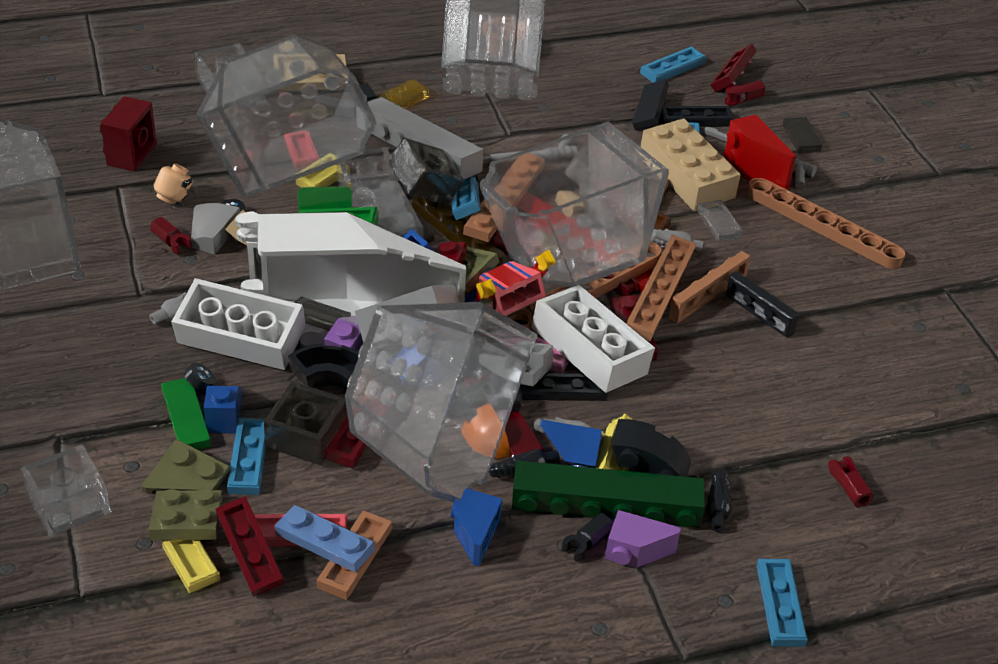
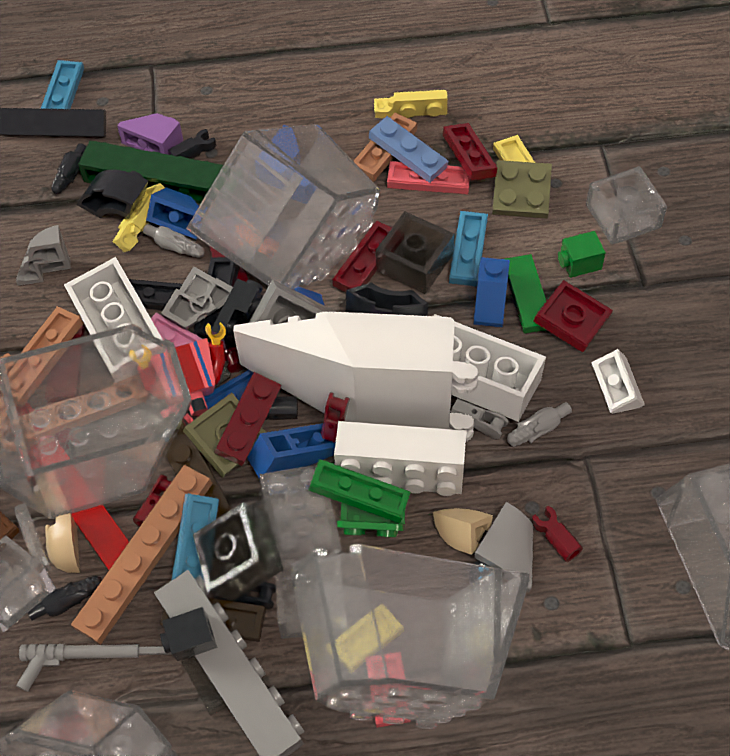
camera: 165 degrees left, 15 degrees up
dark red brick [99,96,157,172] -> none
olive wing [141,439,230,494] -> none
light nougat head [153,164,193,204] -> none
black tile [185,362,215,391] -> none
none -> black tile [0,108,106,137]
none -> light grey slope [16,225,71,286]
none -> black brick [160,607,218,661]
none -> light yellow hinge [374,90,448,118]
none -> dark red tile [533,280,613,352]
none -> green brick [558,231,606,278]
none -> white slope [591,349,645,414]

